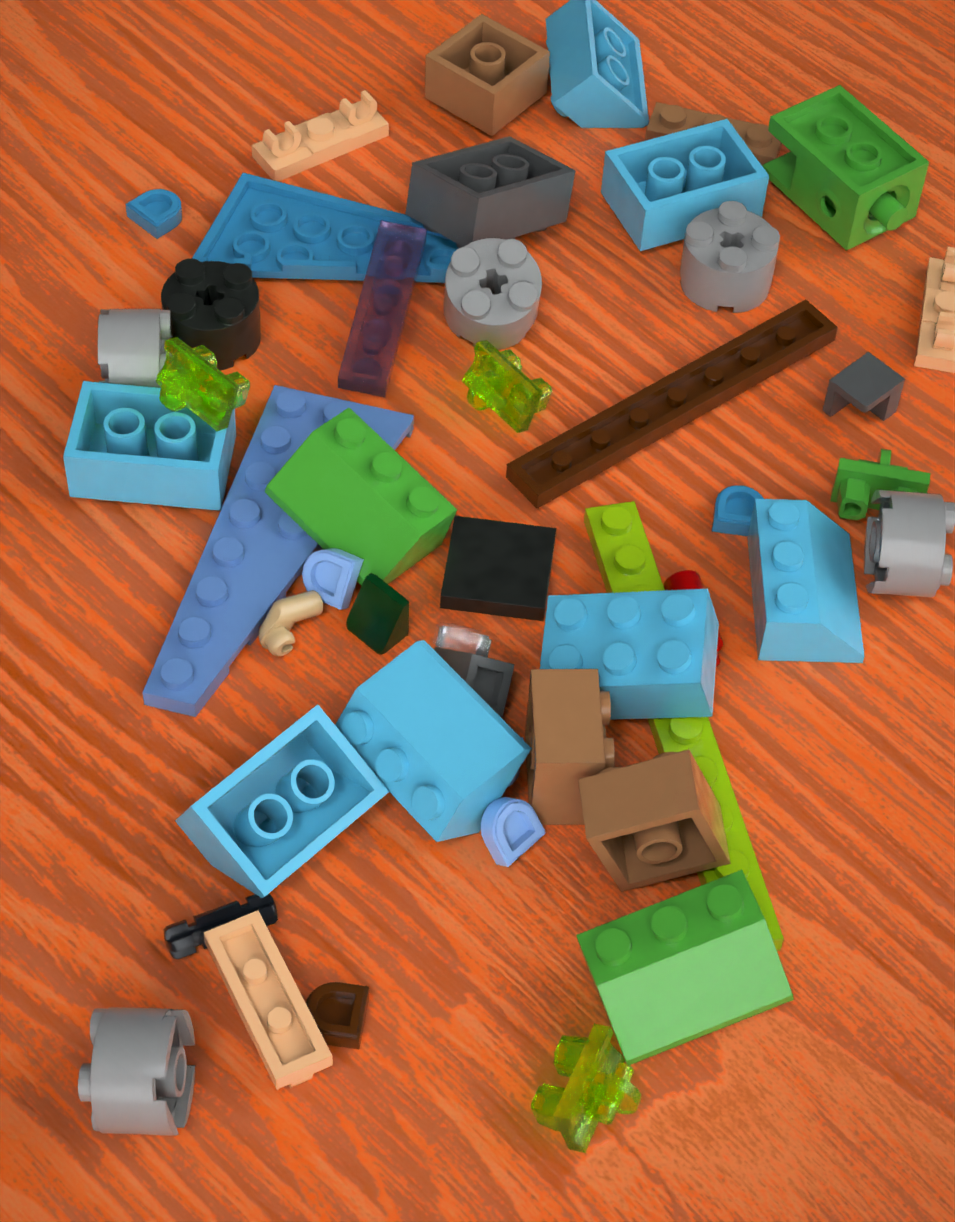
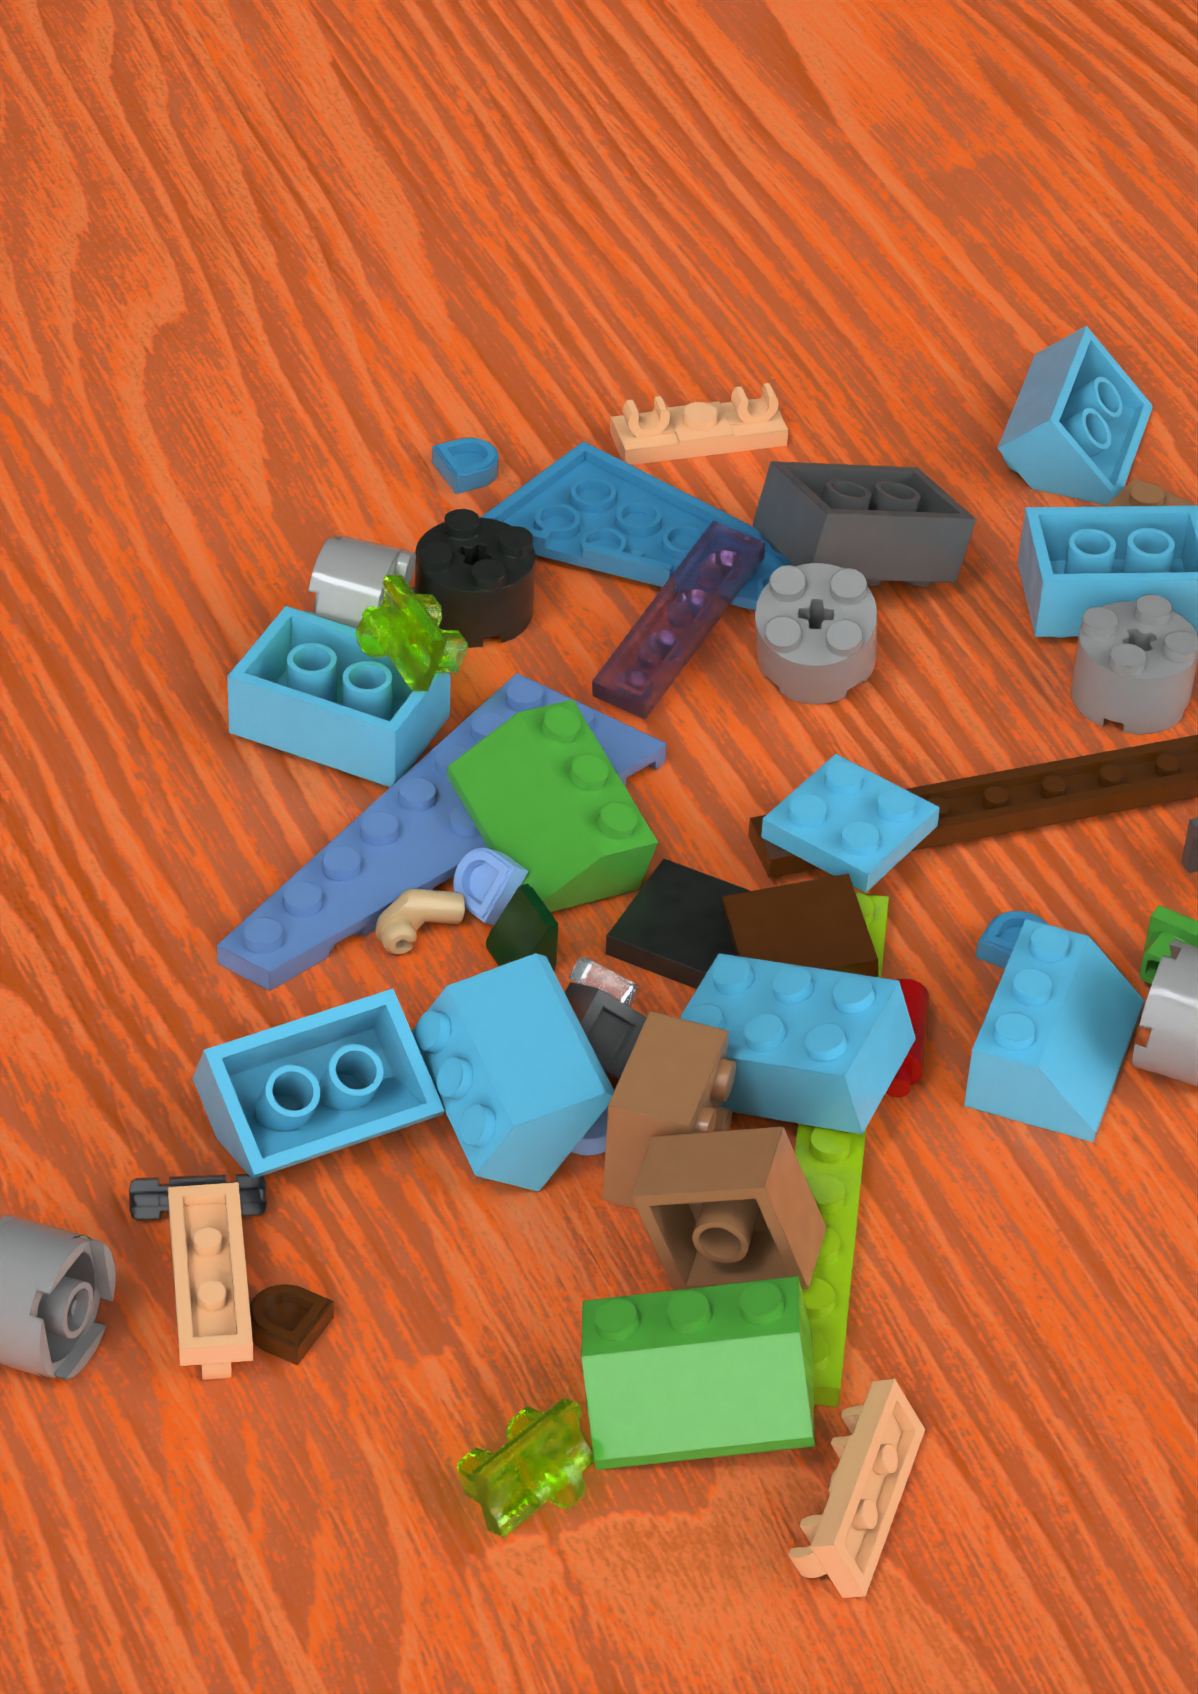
camera: 20 degrees right, 10 degrees down
medium nougat brick [425,14,550,136] -> none
clear neon green hips [462,340,552,433] -> none
light blue tile [481,797,546,867] -> none
none -> reddish brown tile [722,873,879,977]
none -> medium azure plate [761,754,940,893]
none -> light nougat plate [788,1379,925,1598]

